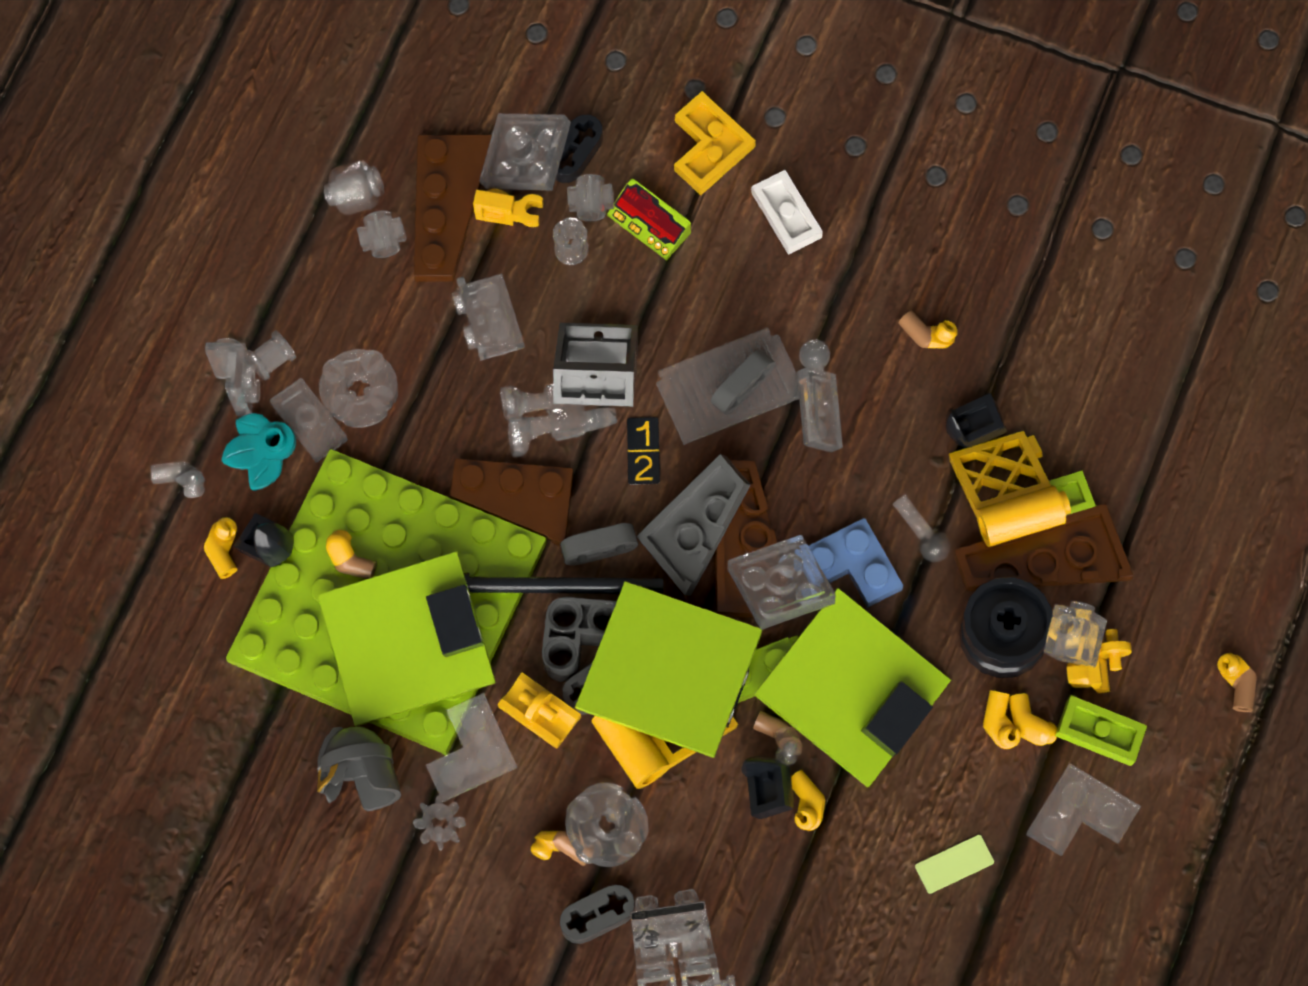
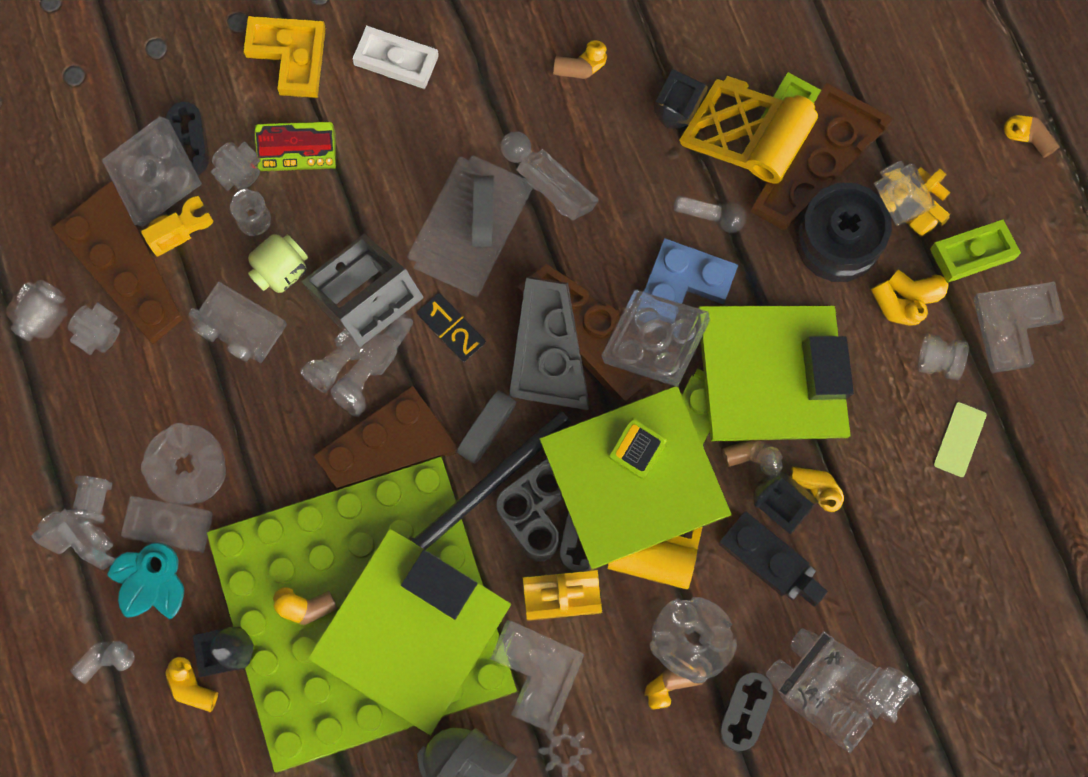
camera: 45 degrees left, 5 degrees up
none -> yellowish green head [248,234,308,293]
none -> slope [609,418,668,480]
none -> black hinge [719,511,828,607]
none -> clear wheel [918,333,969,381]

